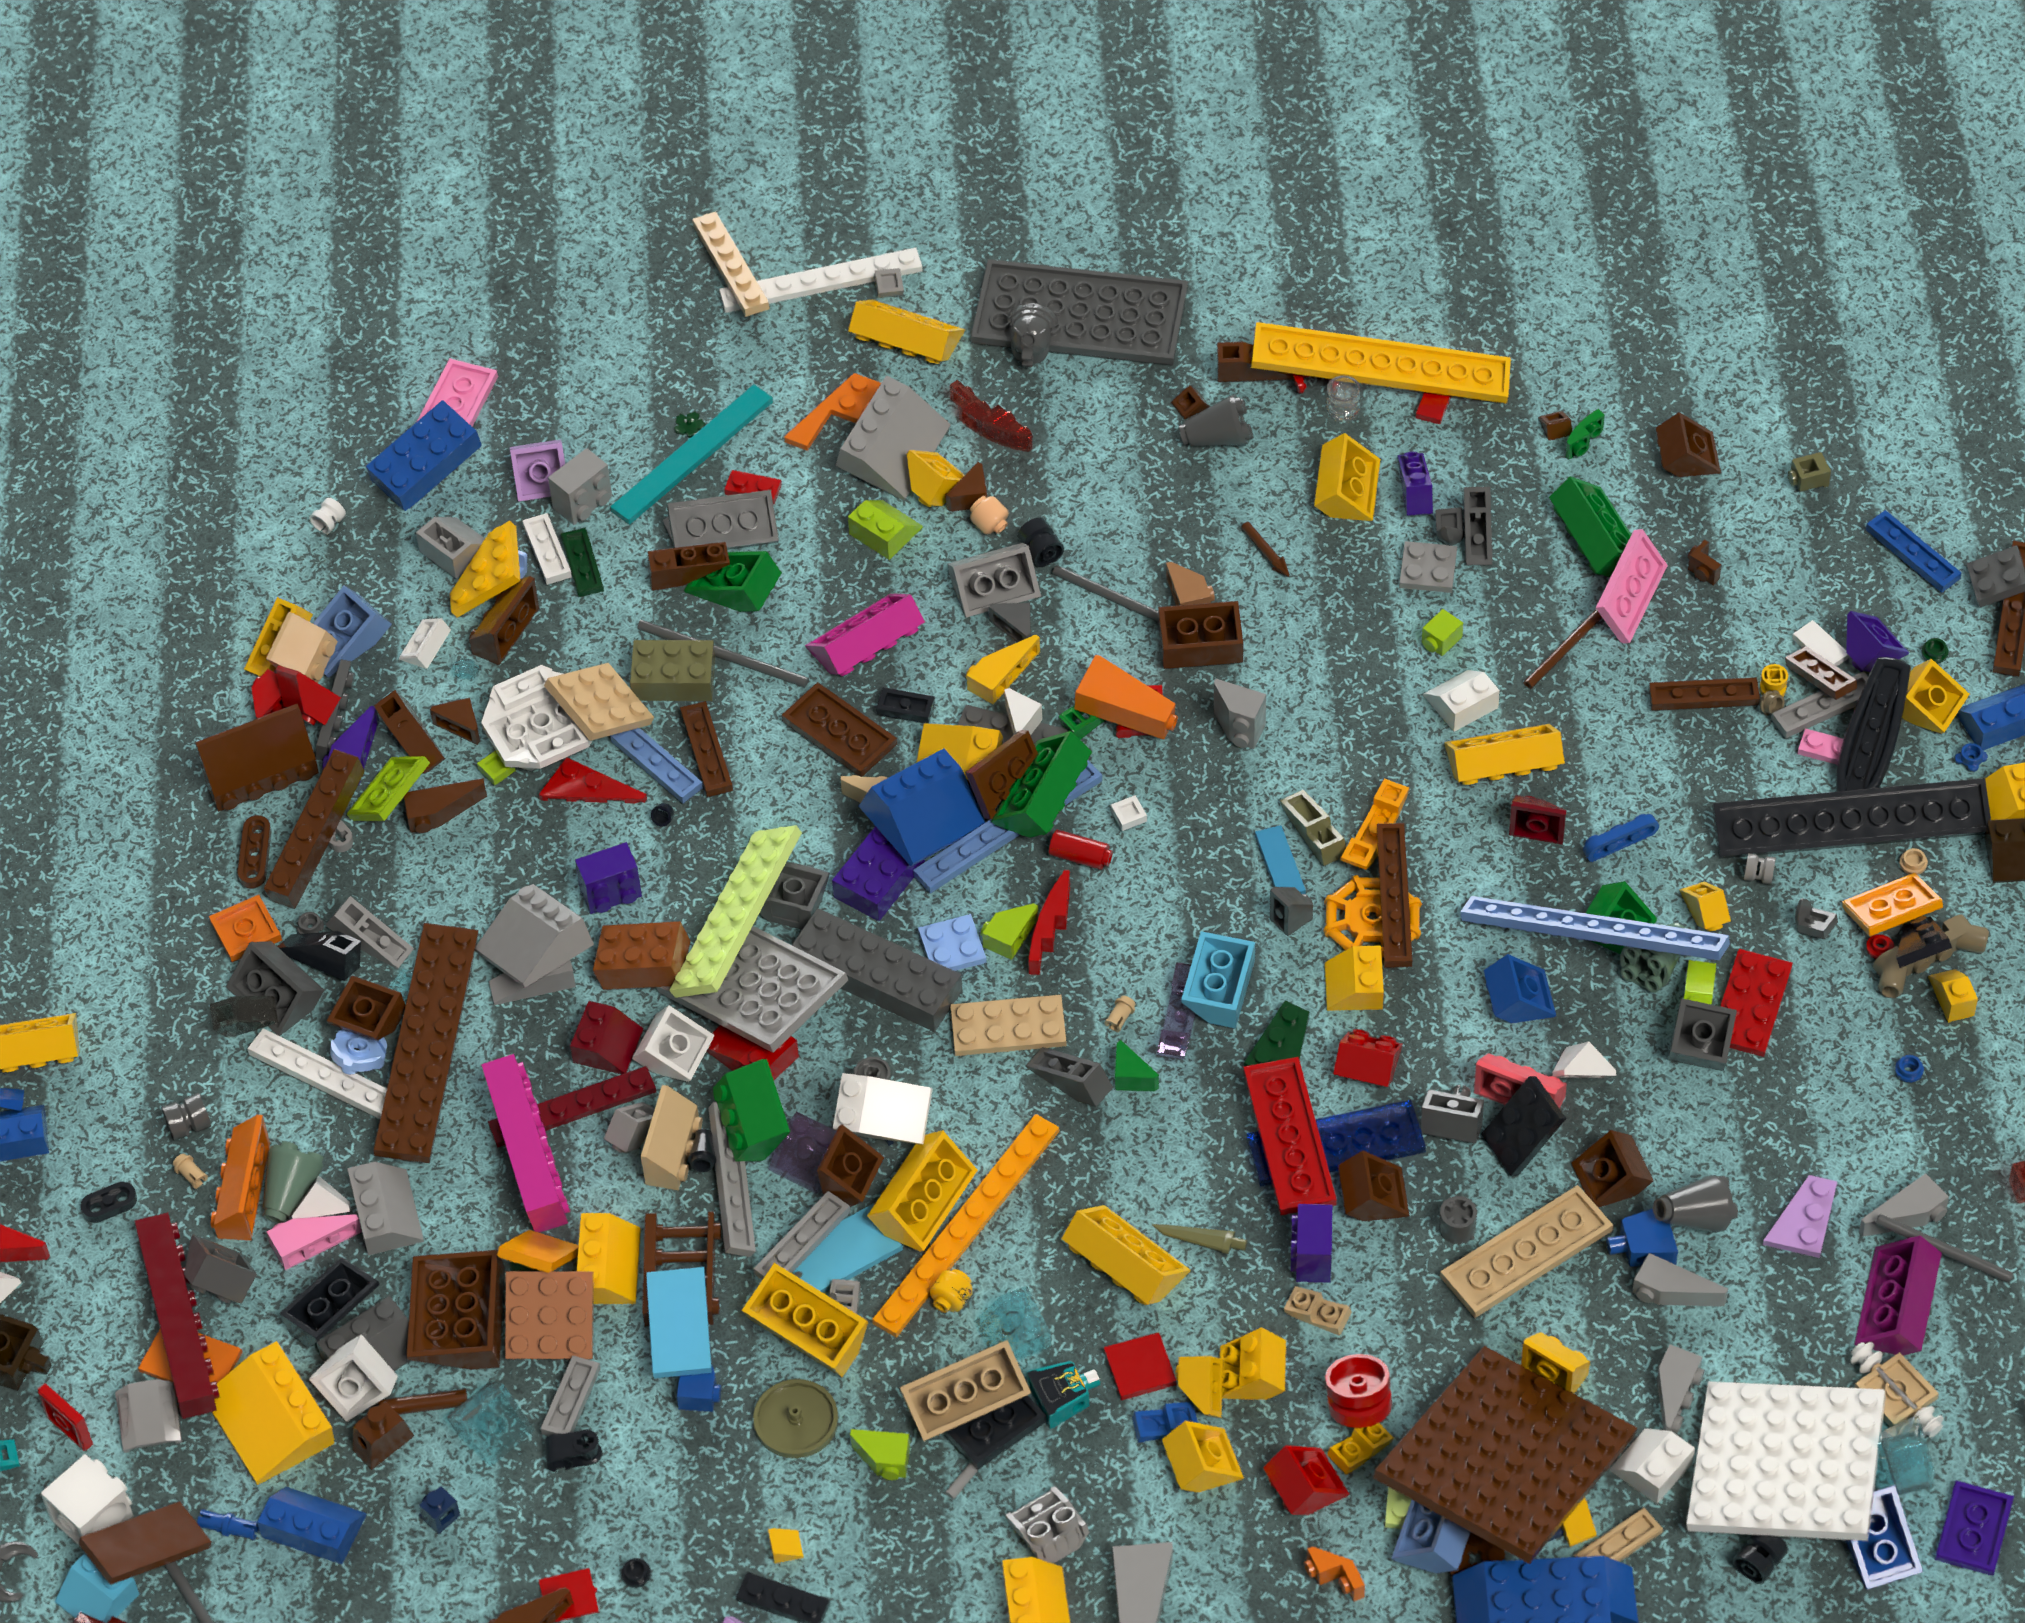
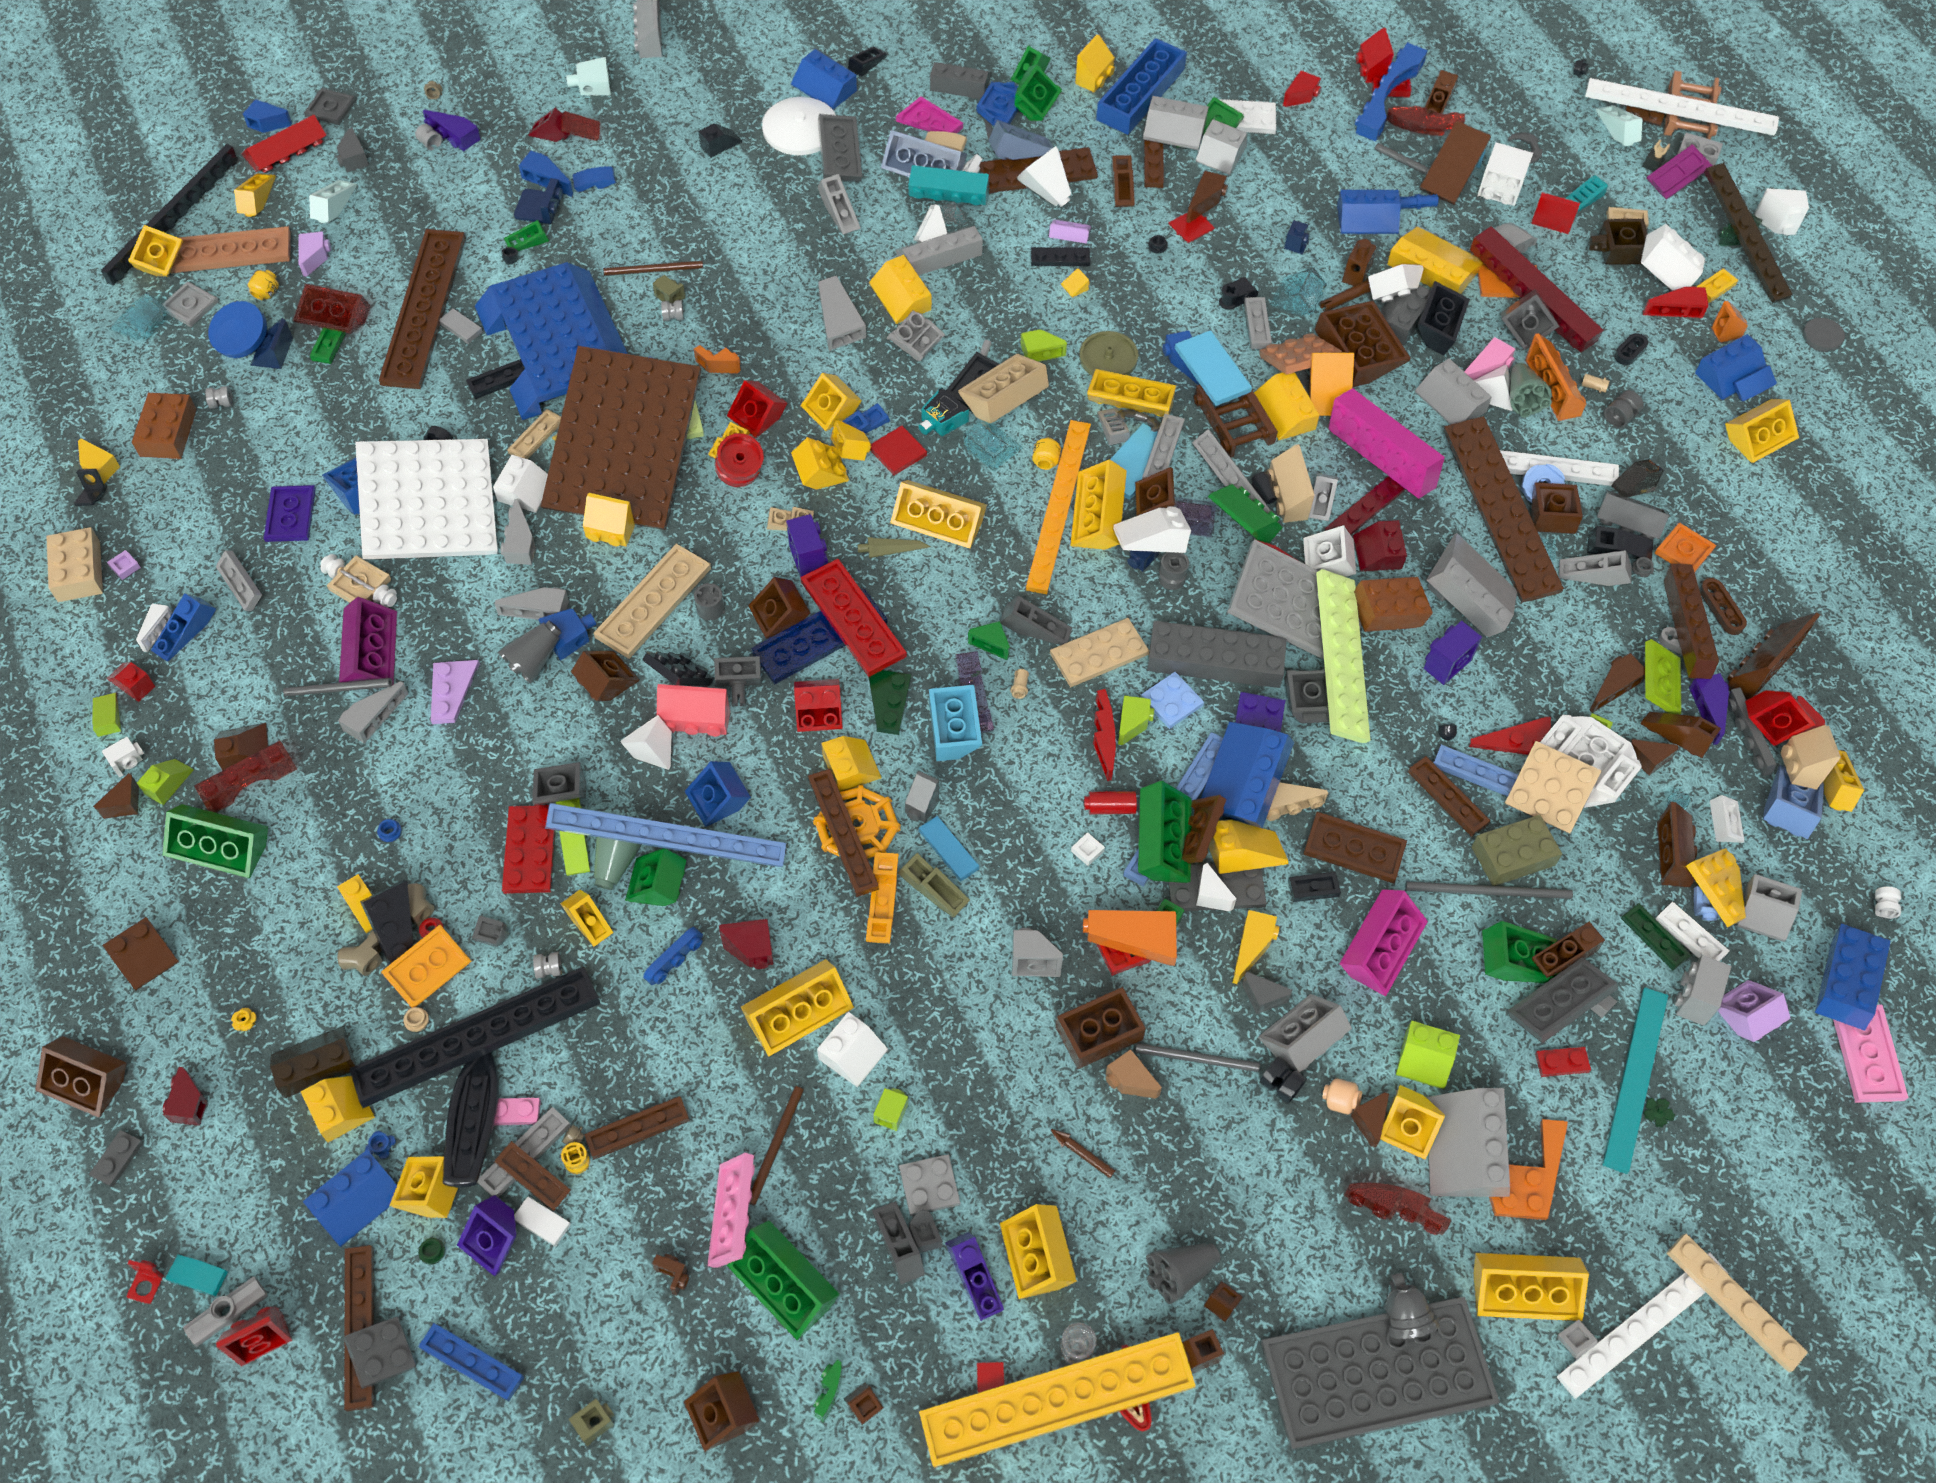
camera: 155 degrees right, 5 degrees up
clear light blue slope [1877,1415,1935,1495] -> none

